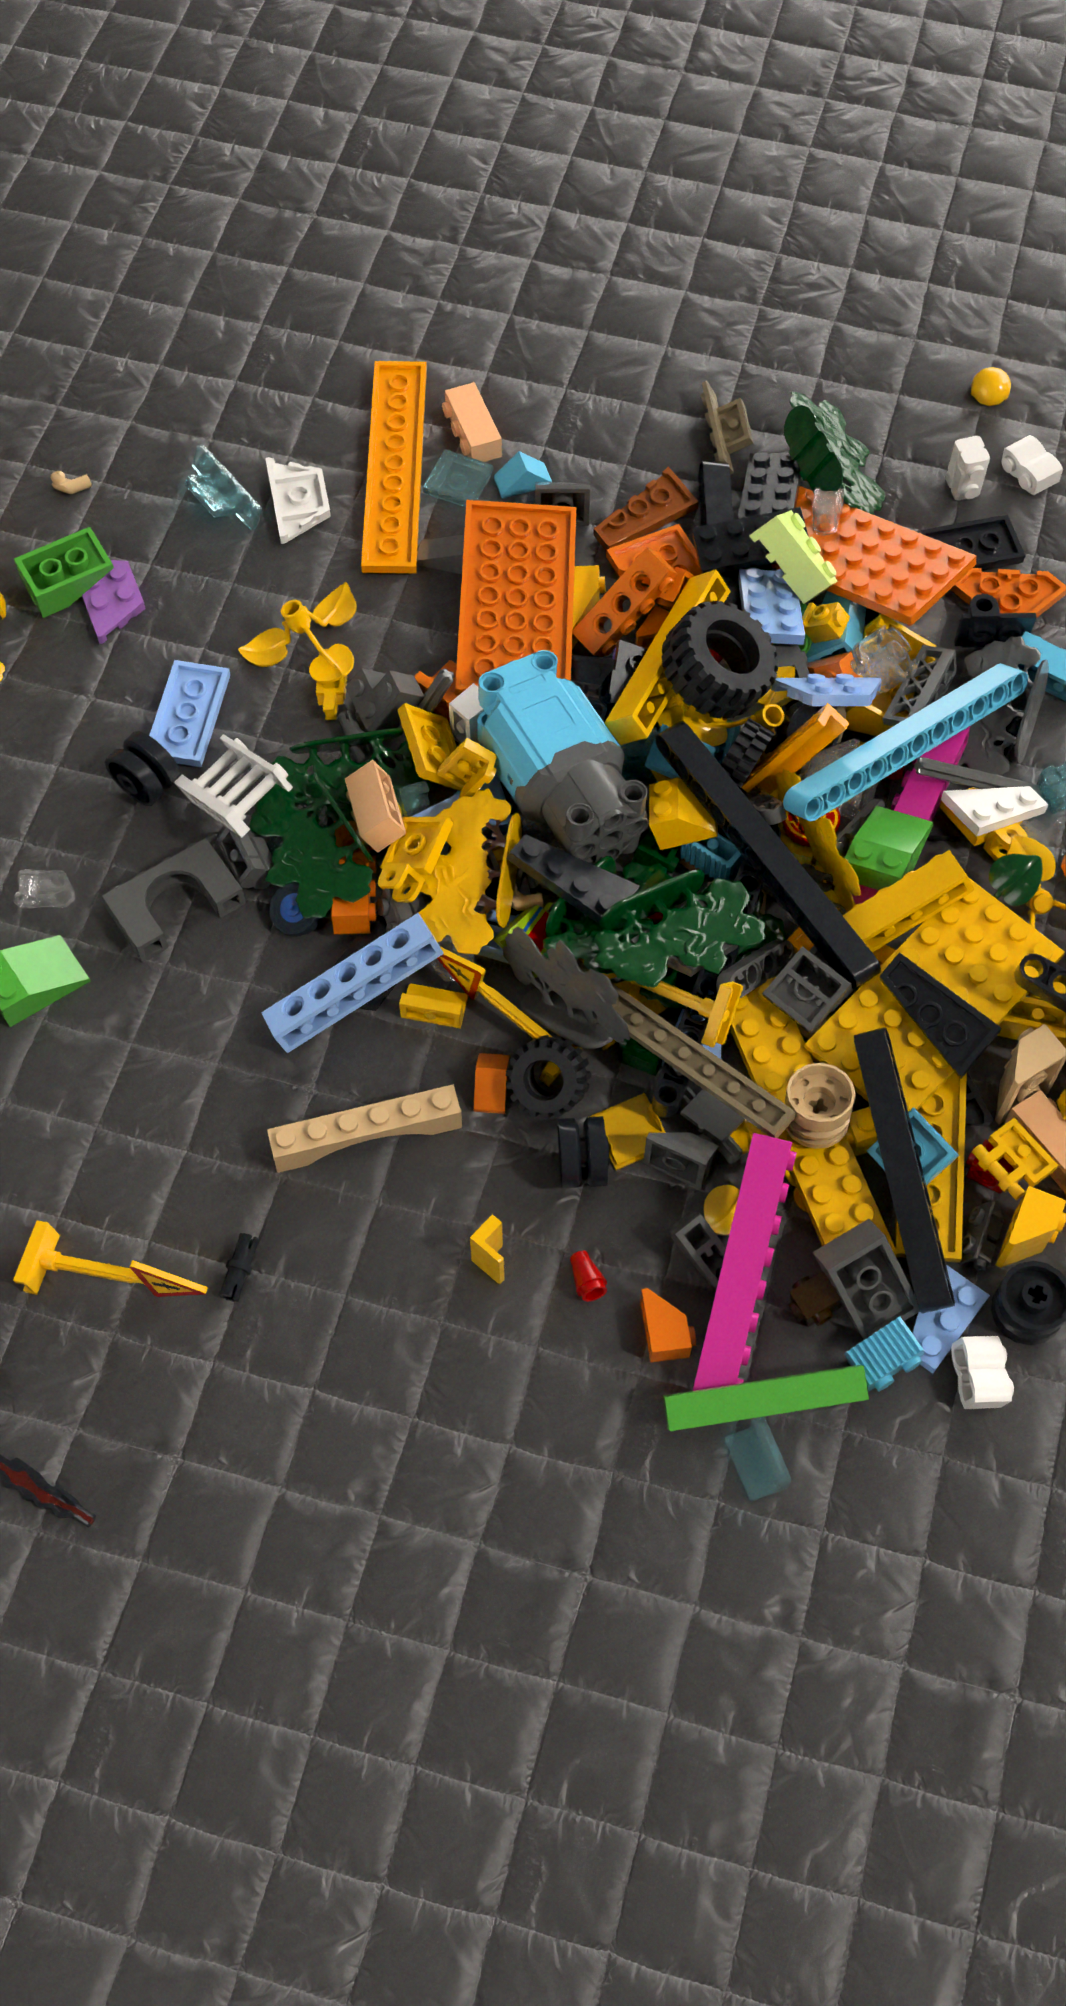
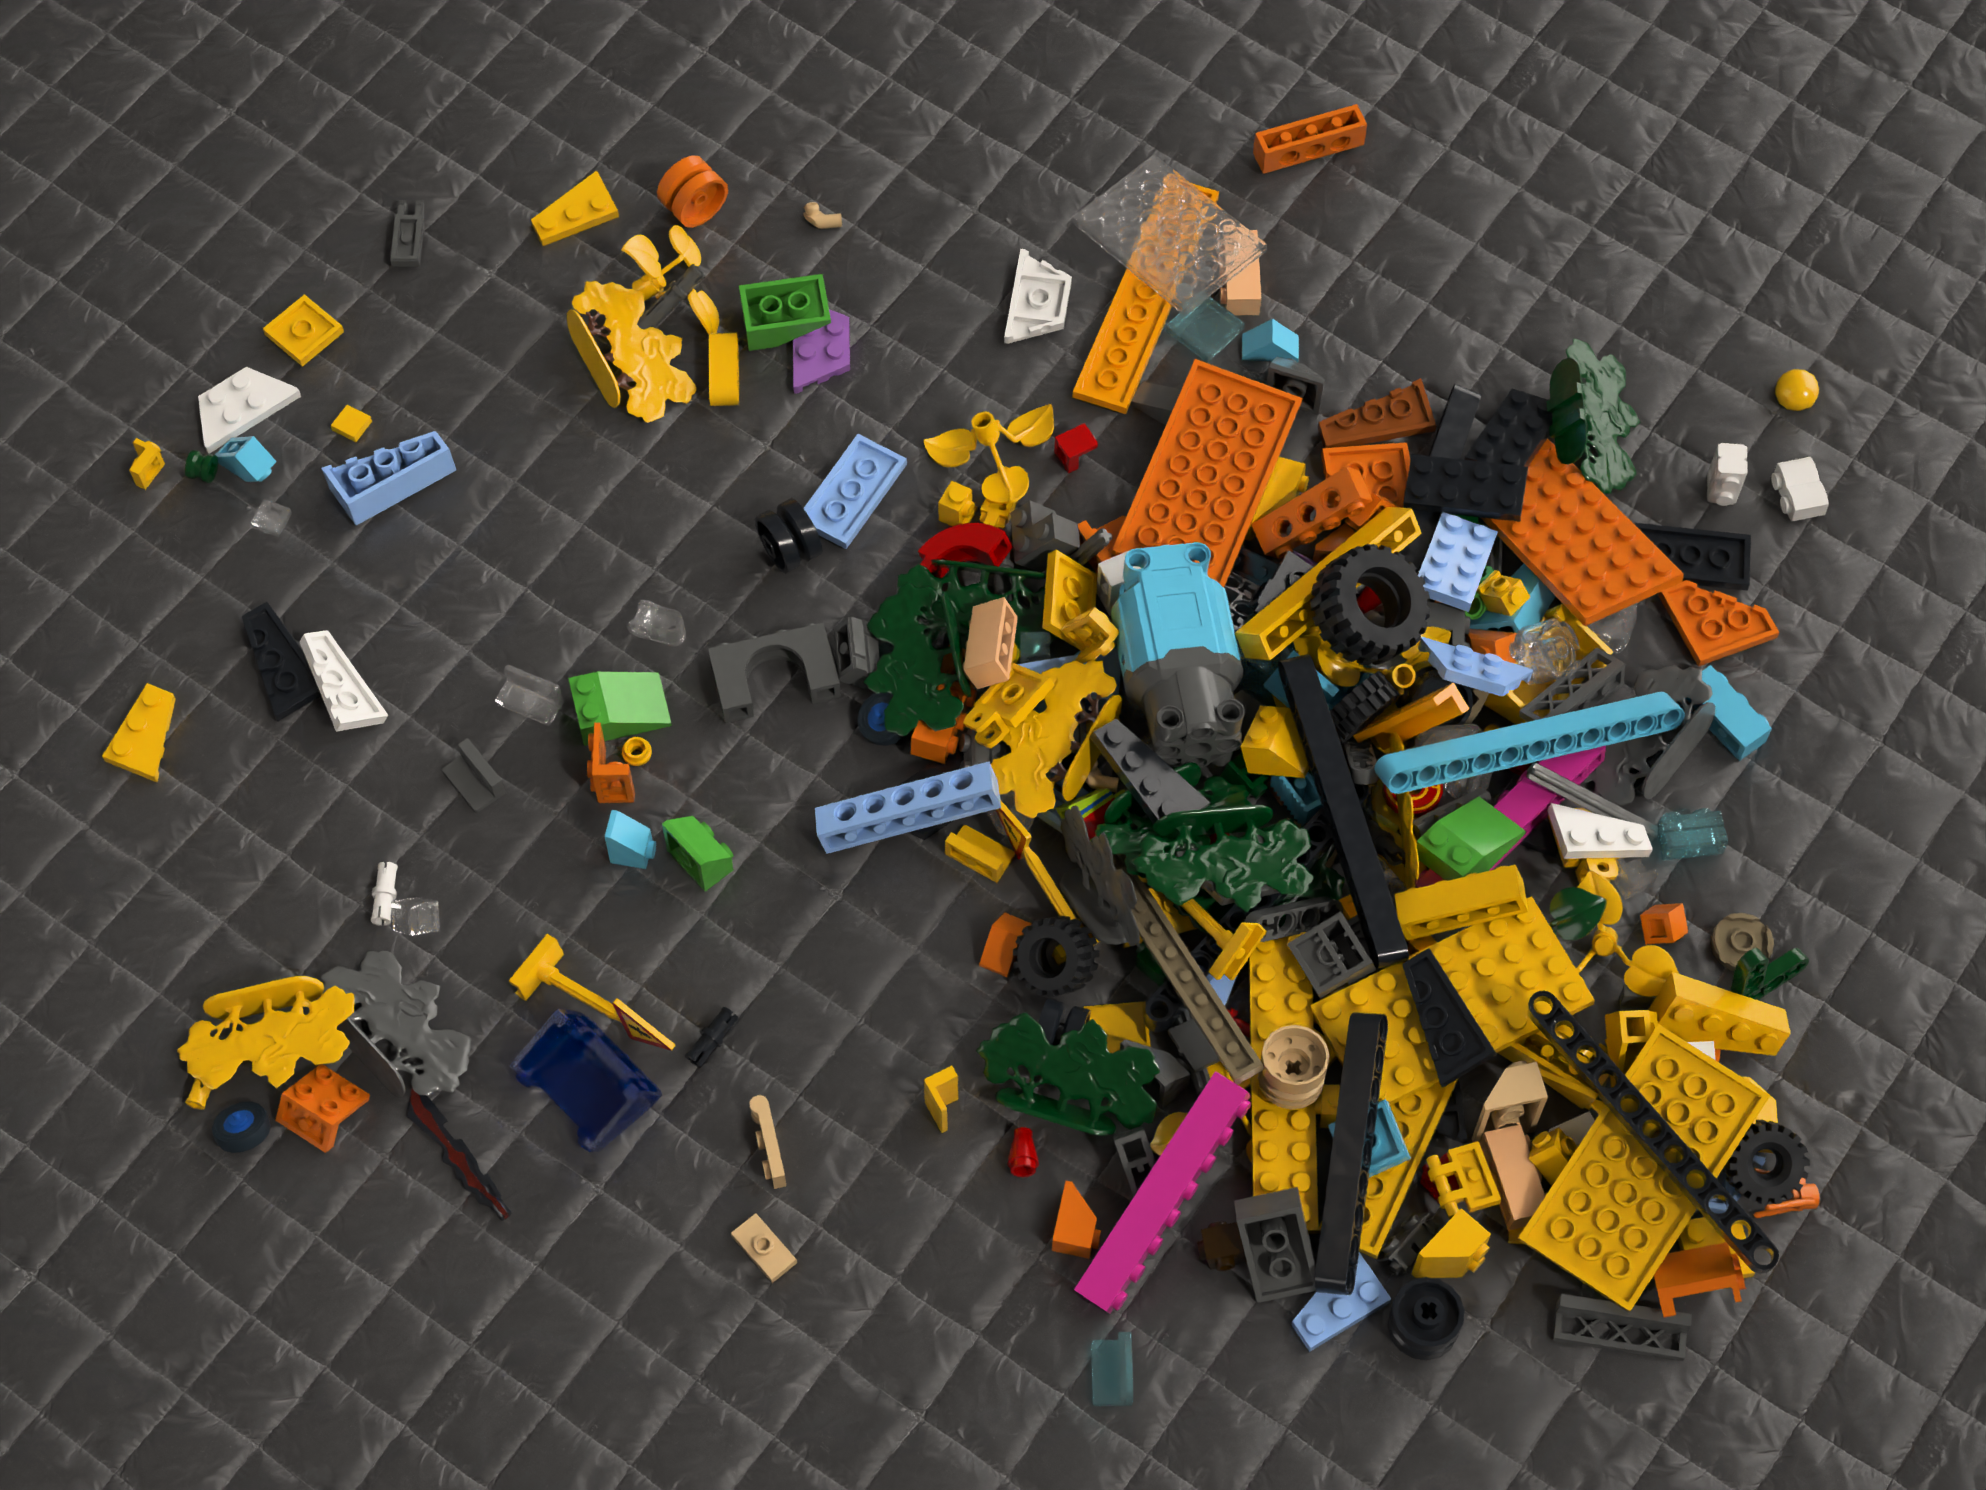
camera: 20 degrees right, 0 degrees up
white fence [174,734,293,838] -> none
clear light blue bracket [185,444,262,530] -> none
tan arch [267,1084,462,1173] -> none
bright green tile [663,1365,869,1431] -> none
dark tan bracket [701,381,754,475] -> none
yellowish green wedge [749,510,838,604] -> none
clear piece [812,488,844,535] -> none
medium azure brick [844,1316,924,1392] -> none
white brick [951,1336,1014,1409] -> none
black piece [954,594,1036,648] -> none
none -> clear blue windscreen [510,1009,662,1152]
none -> orange bracket [587,722,635,803]
none -> medium azure slope [605,810,656,869]
none -> yellow plate [622,737,652,766]
none -> bright green slope [662,816,734,892]
none -> yellow beam [709,333,739,406]
none -> tan plate [731,1213,797,1283]
none -> tan plate [750,1095,786,1189]
none -> red arch [918,523,1013,579]
none -> yellow brick [938,480,977,526]
none -> dark green plant [976,1013,1160,1136]
none -> red panel [1054,423,1098,474]
none -> clear plate [1072,154,1267,316]
none -> orange brick [1253,104,1367,174]

